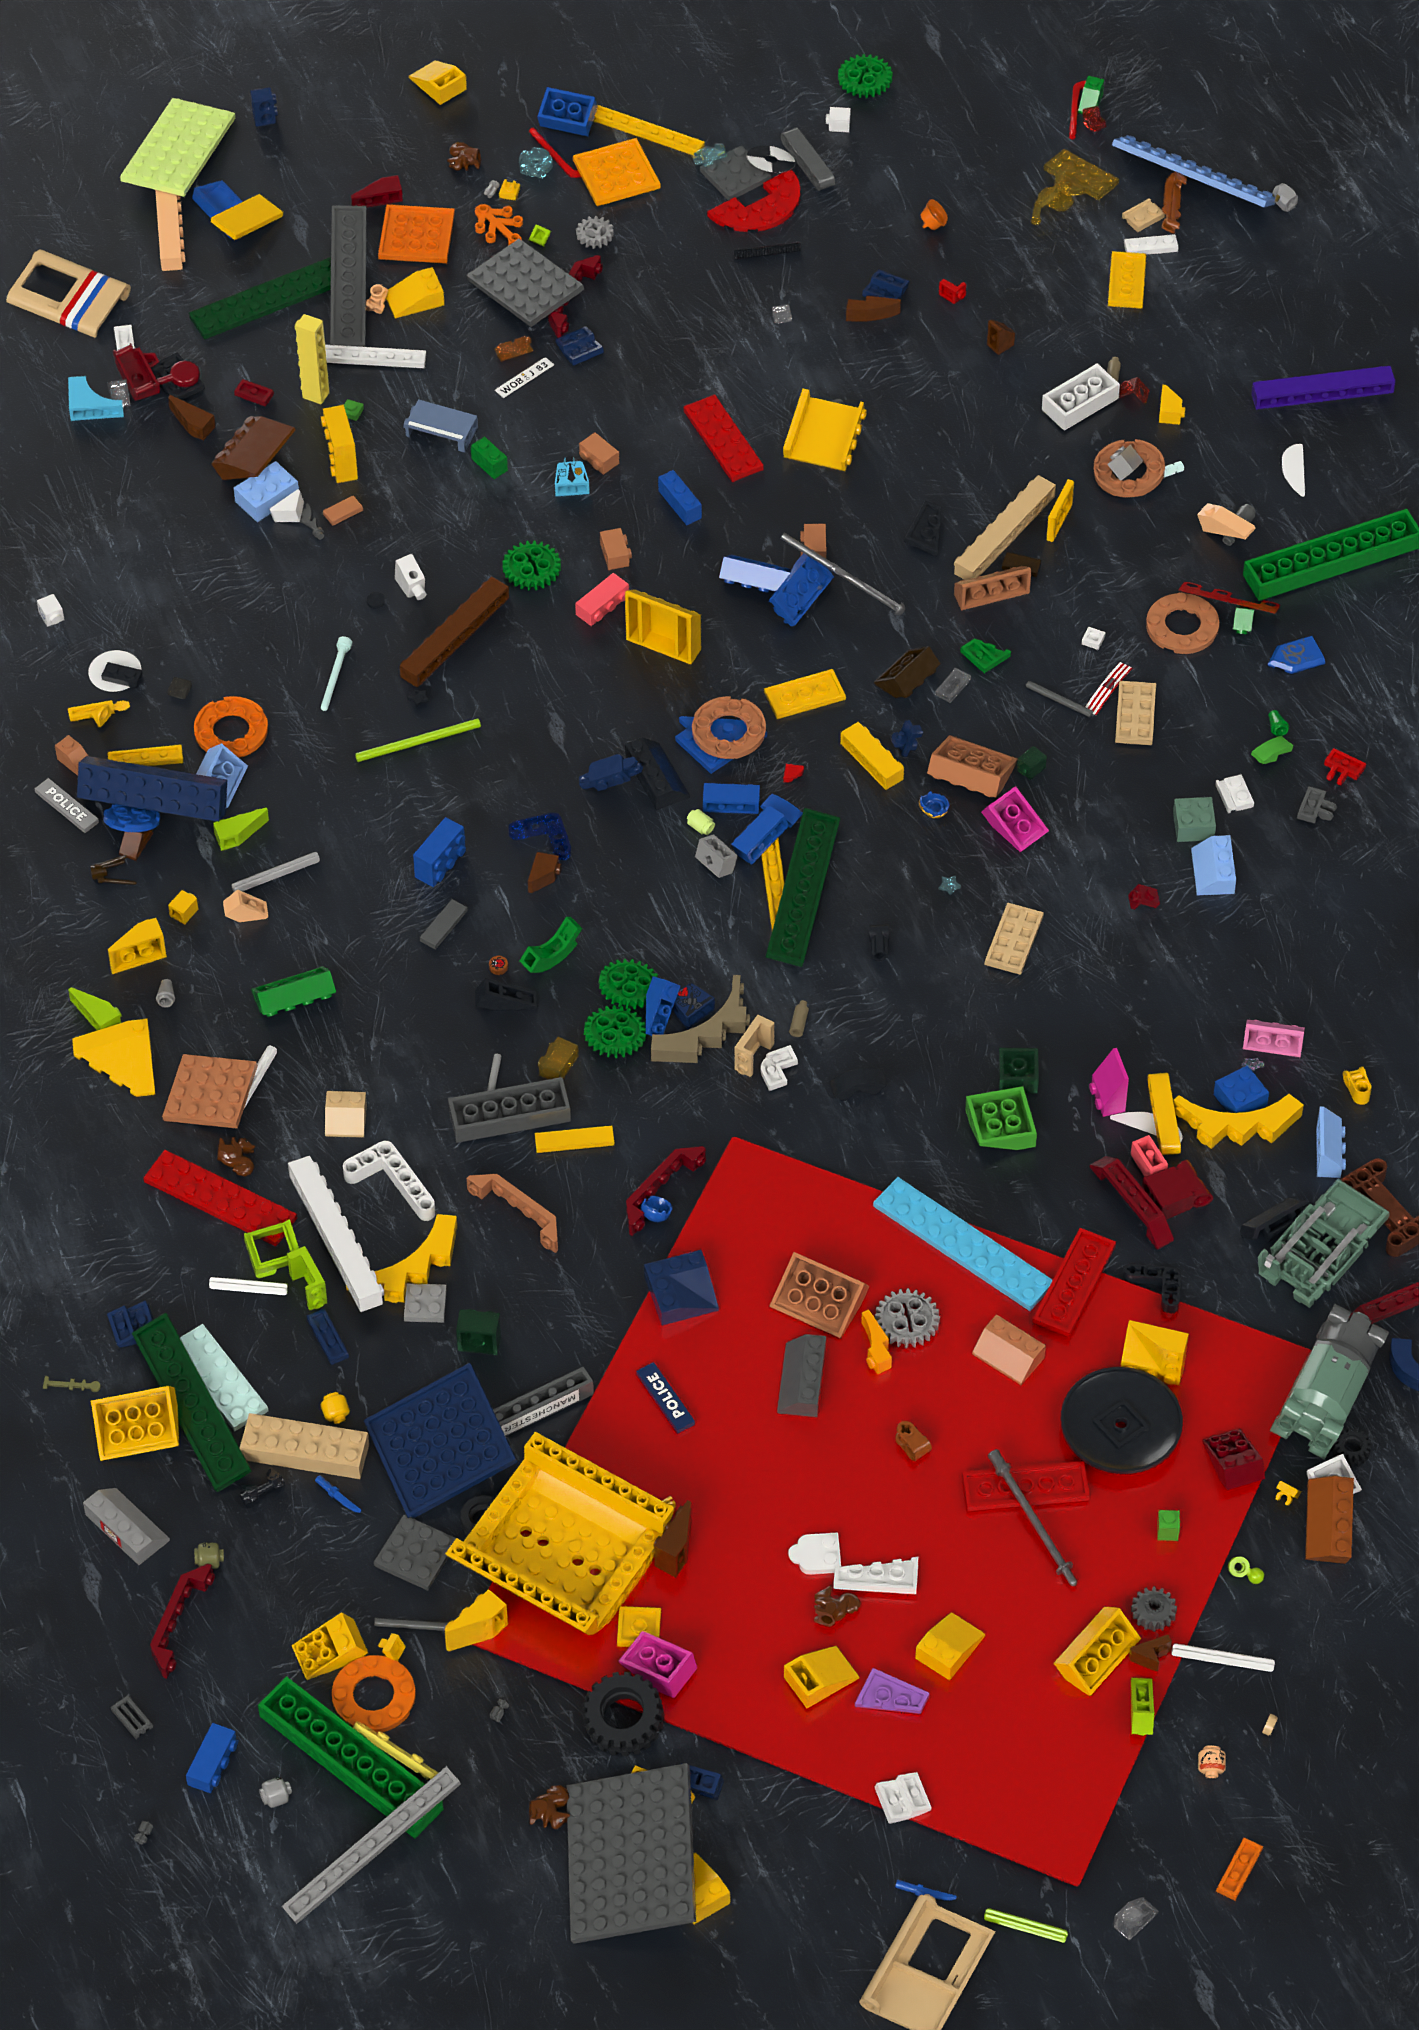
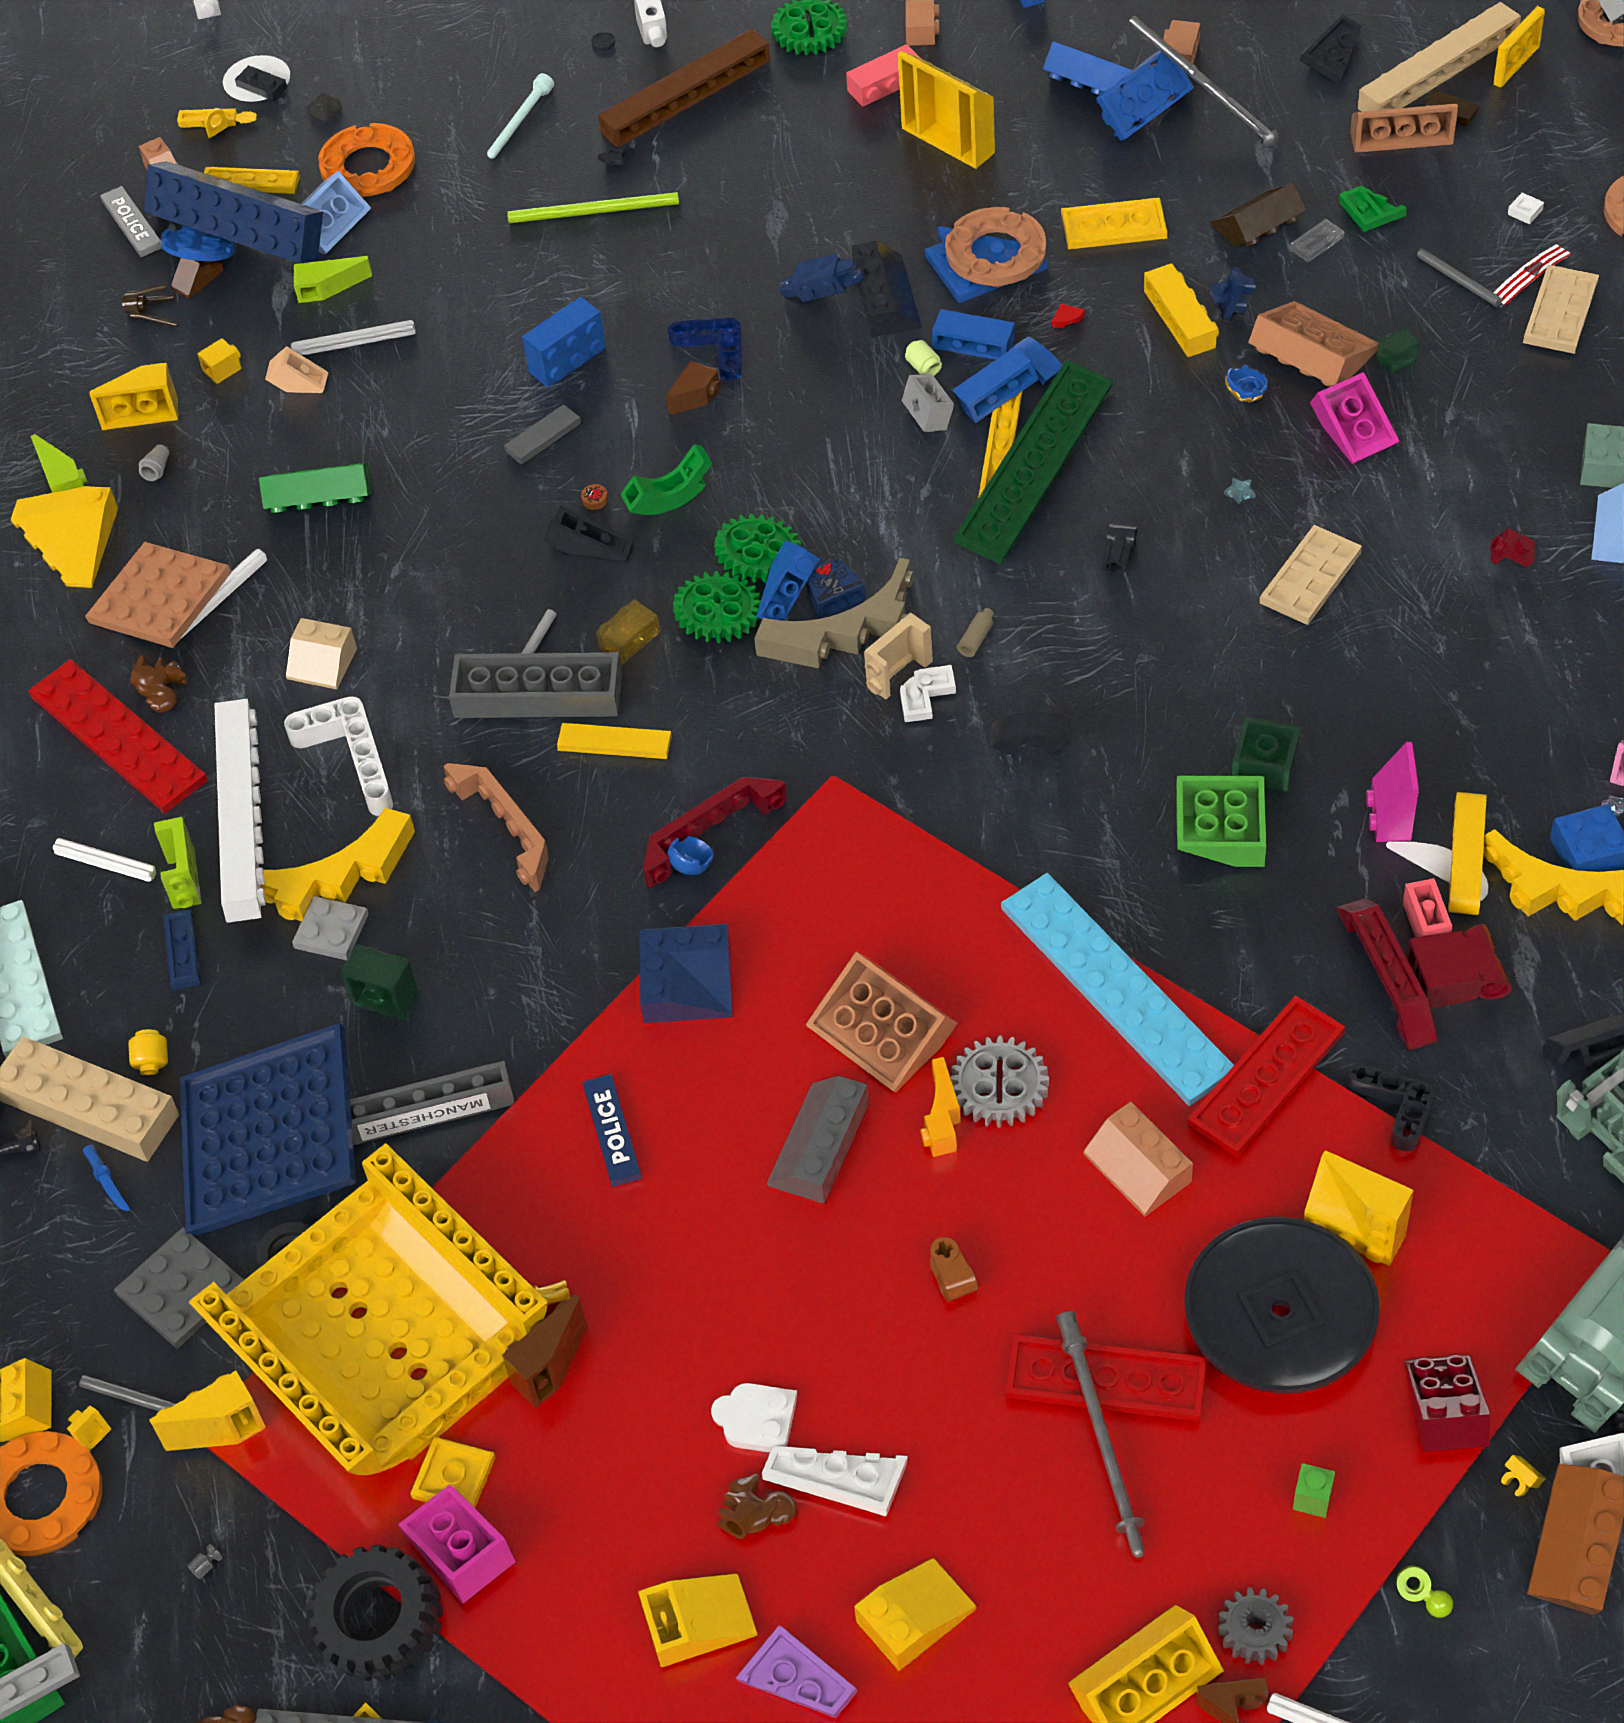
camera: 20 degrees right, 0 degrees up
lime piece [244,1219,299,1279] -> none

